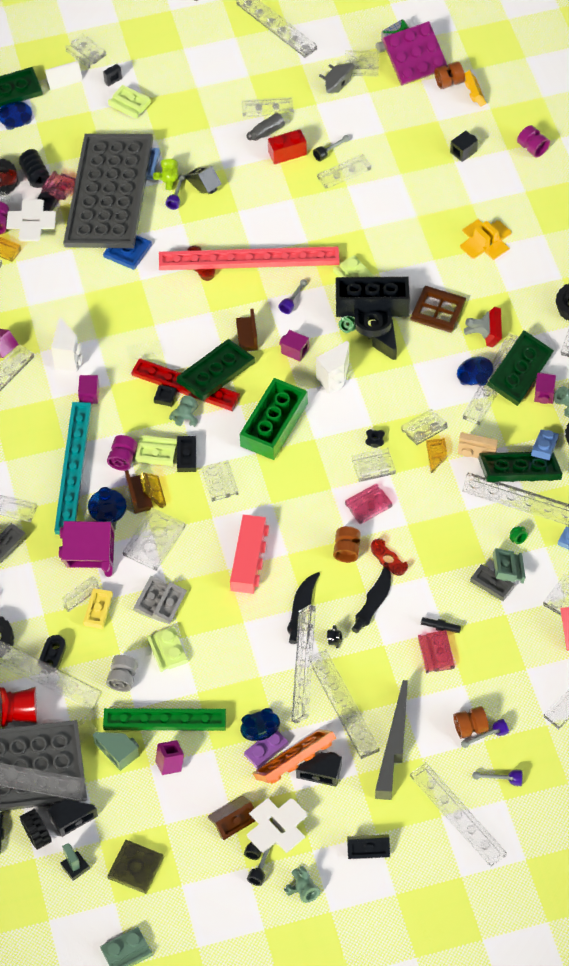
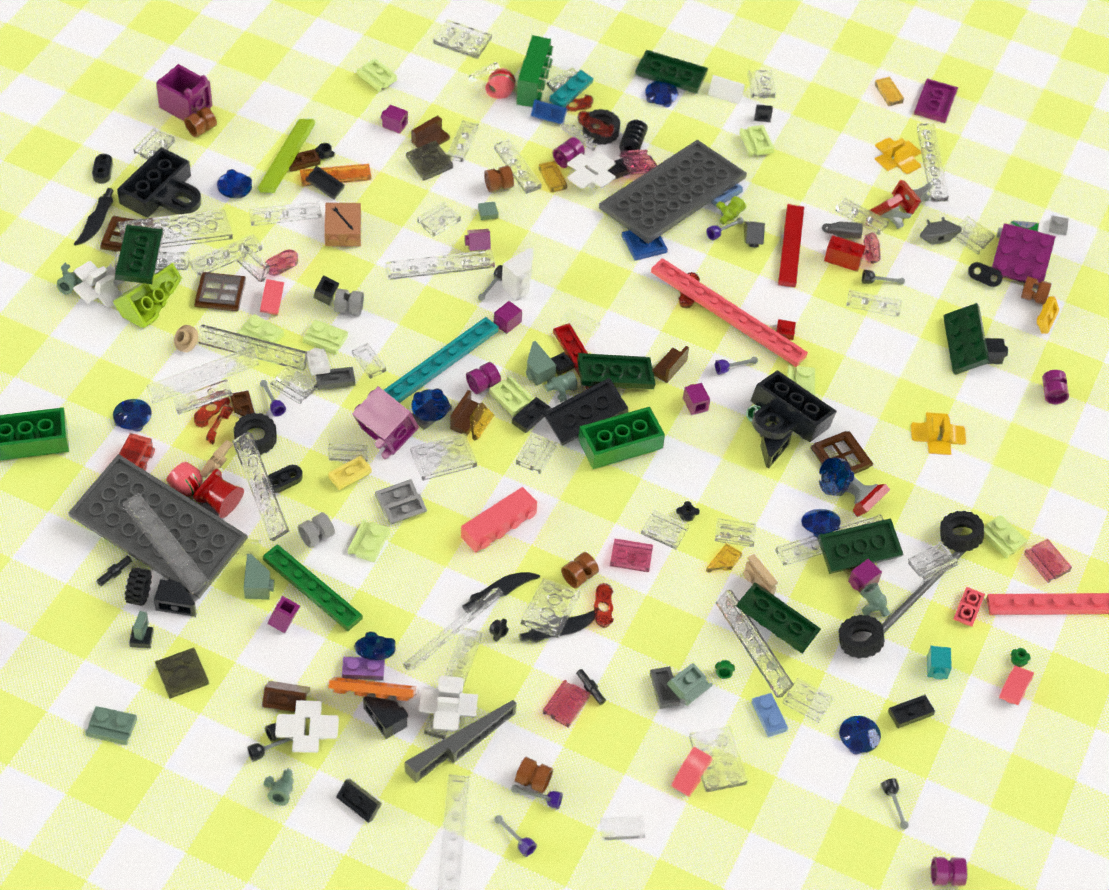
camera: 35 degrees right, 5 degrees down
white slope [316,341,349,394] -> none
medium blue plate [531,429,559,460] -> none
none -> white piece [419,676,478,732]
none -> hinge [478,265,503,301]
none -> clear plate [520,578,581,638]
none -> sand green slope [526,341,556,386]
none -> black hinge [543,378,628,446]
none -> red plate [776,319,796,340]
none -> red tile [778,204,805,288]
none -> clear blue plate [819,457,854,496]
none -> clear pink plate [863,232,881,264]
none -> piece [870,194,911,229]
none -> yellow piece [875,137,922,175]
none -> red piece [891,180,933,215]
none -> dark green plate [943,303,990,375]
none -> black plate [968,262,1003,287]
none -> light grey plate [1049,215,1069,235]

